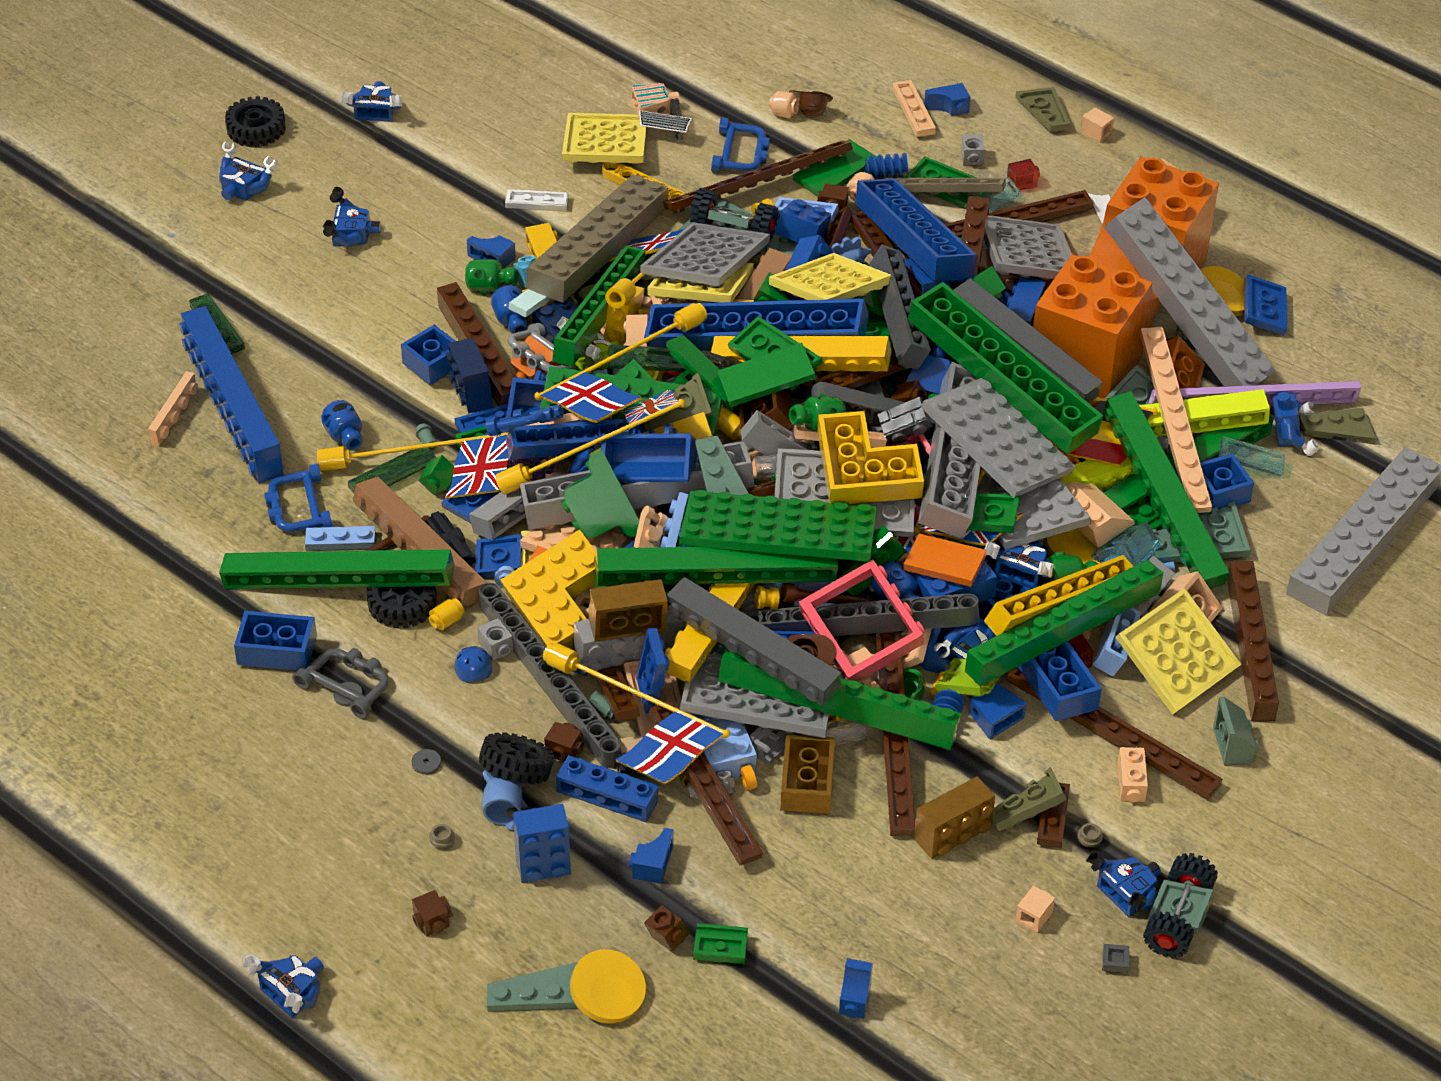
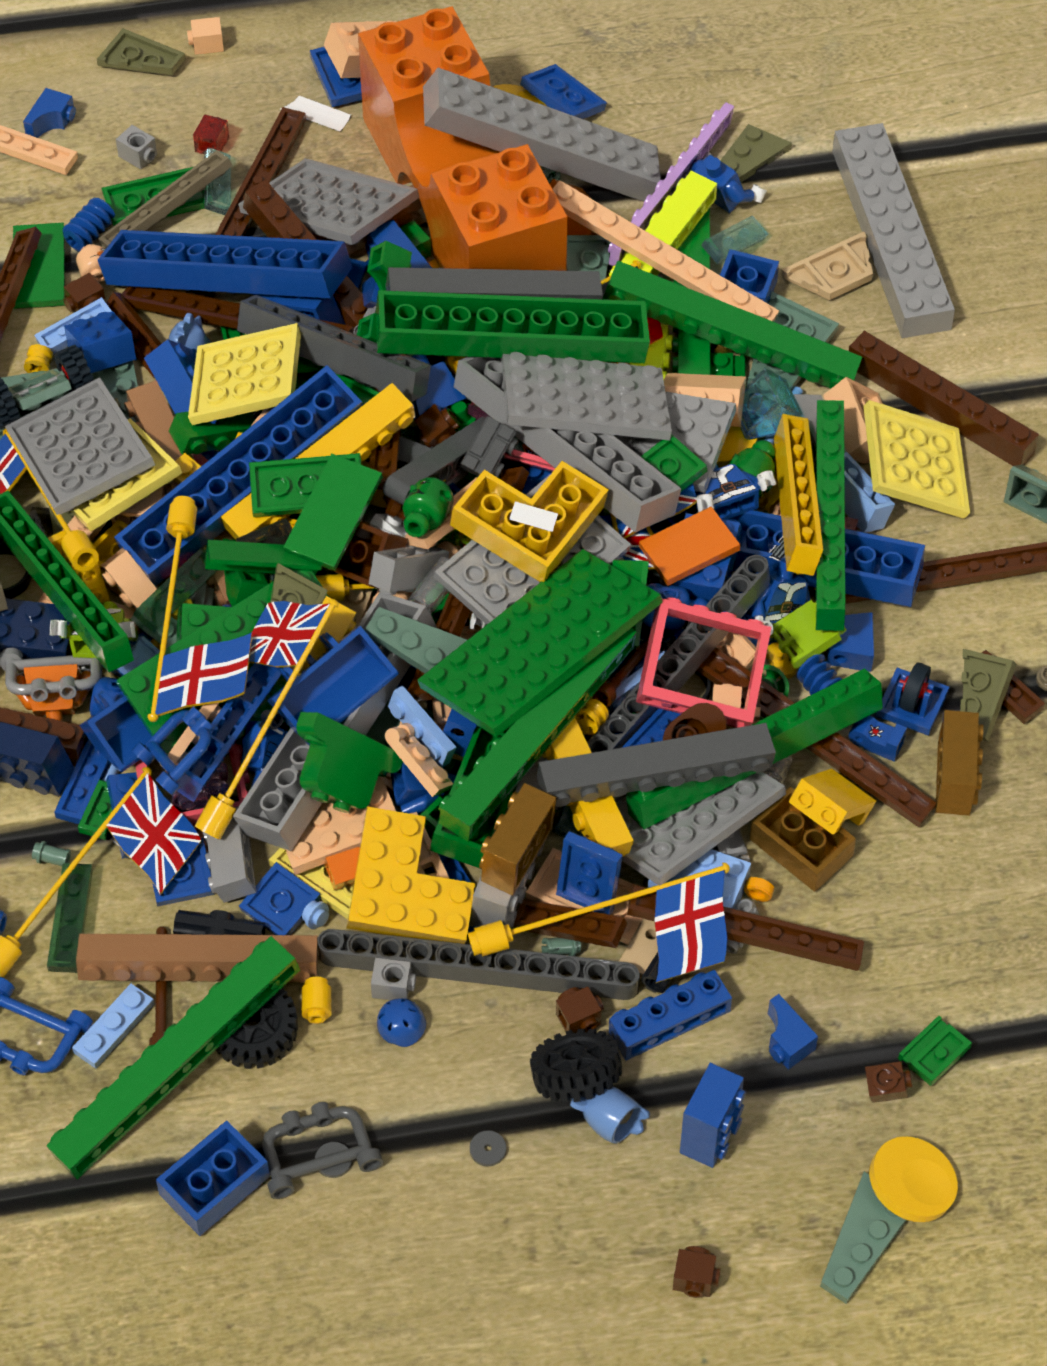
camera: 50 degrees left, 10 degrees up
green brick [418,455,454,495] -> none
dark tan plate [429,824,454,848] -> none
light nougat brick [1117,747,1148,802] -> none
none -> white sticker [509,501,558,532]
none -> tan wing [781,231,873,300]
none -> yellow panel [789,768,876,834]
none -> blue leg [848,715,907,762]
none -> blue plate [876,662,949,736]

